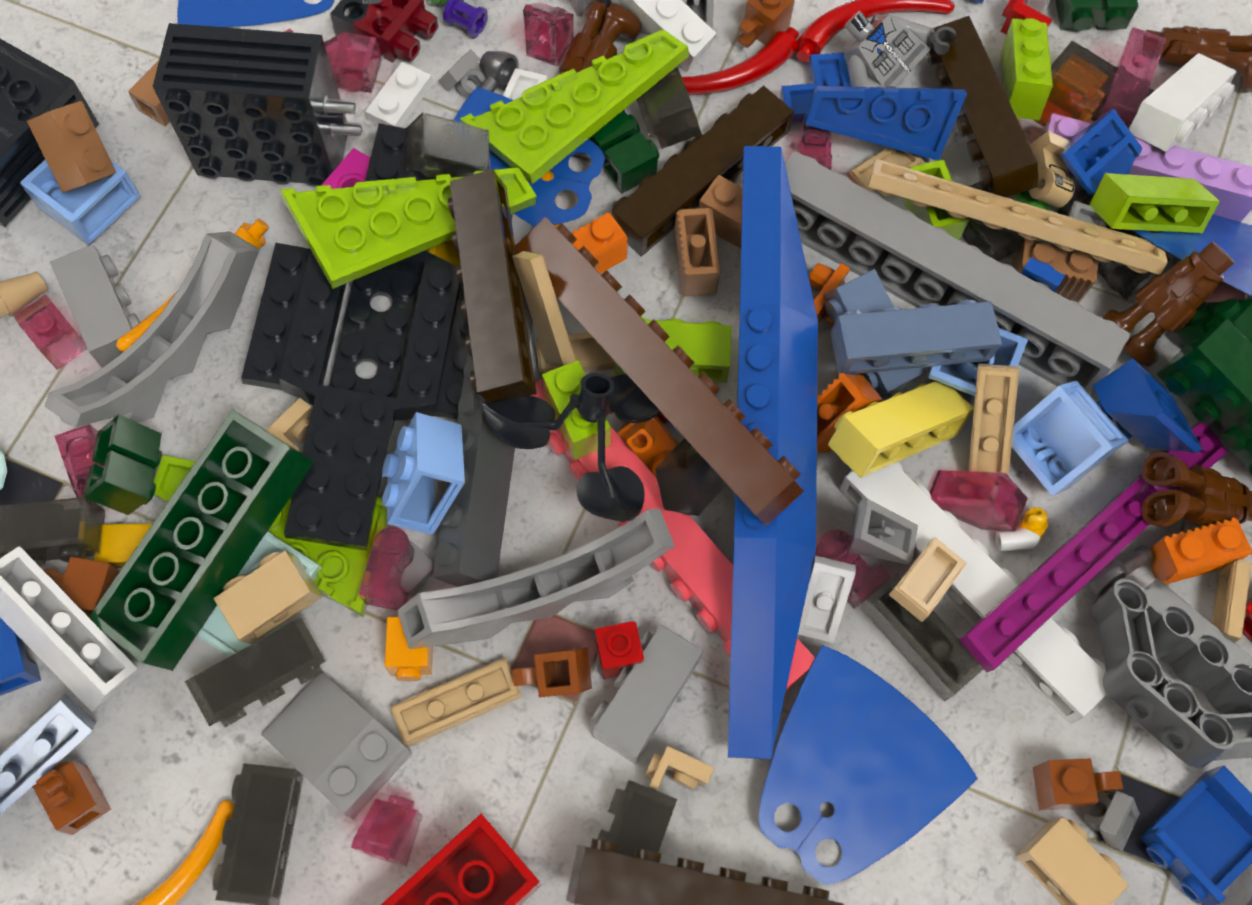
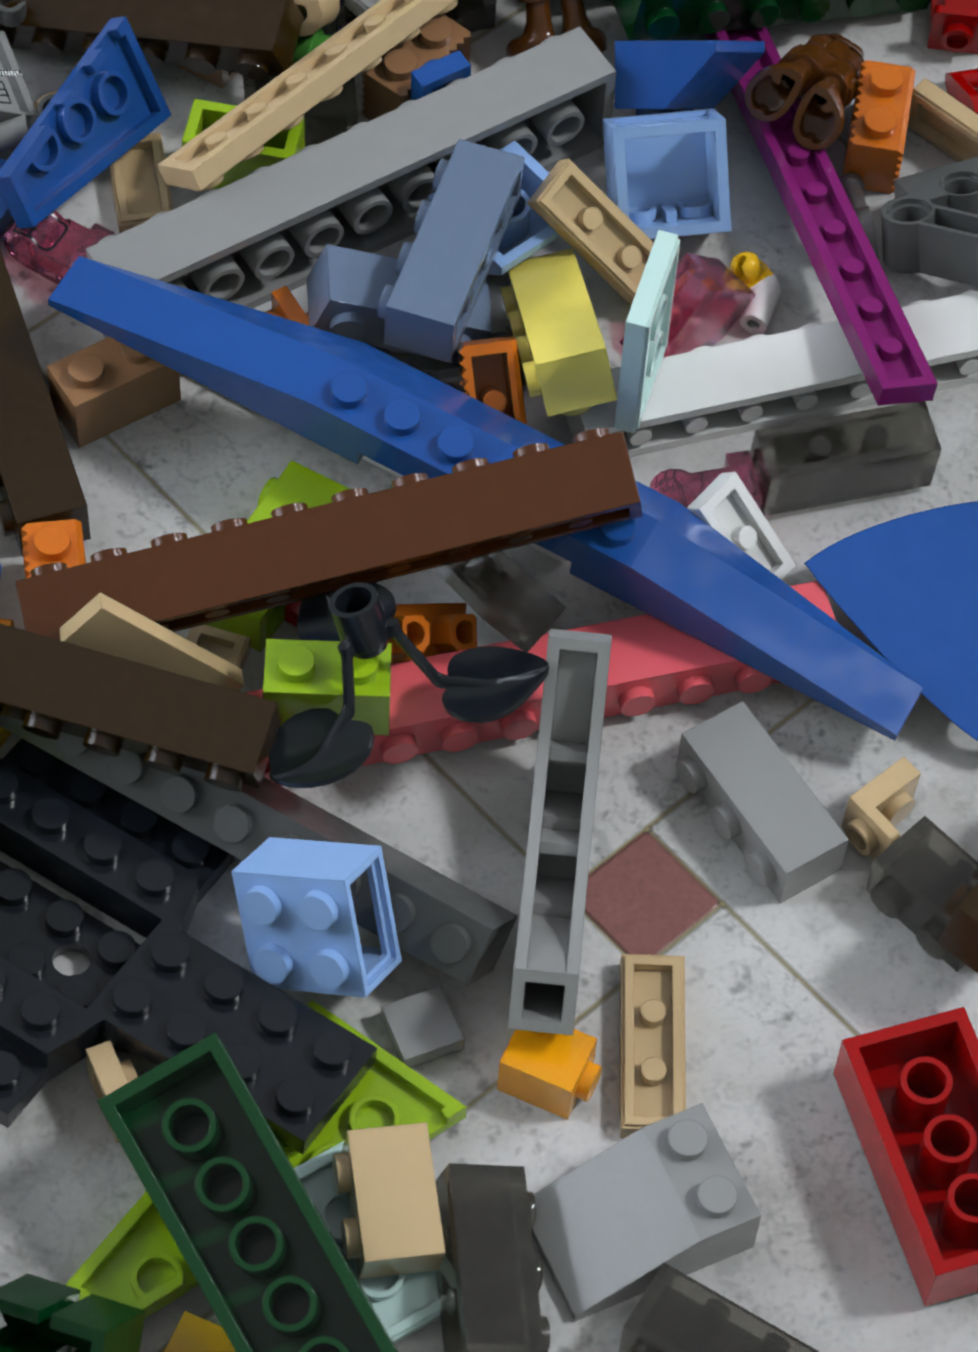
camera: 65 degrees left, 10 degrees down
clear pink slope [351,795,423,867] -> none
clear pink leg [358,527,415,610] -> none
dark orange brick [512,647,592,697] -> none
red bracket [595,621,644,680] -> none
medium nougat brick [674,208,721,297] -> none
light grey slope [848,499,918,564] -> none
tan tile [889,537,967,622] -> none
none -> light aqua tile [614,230,681,434]

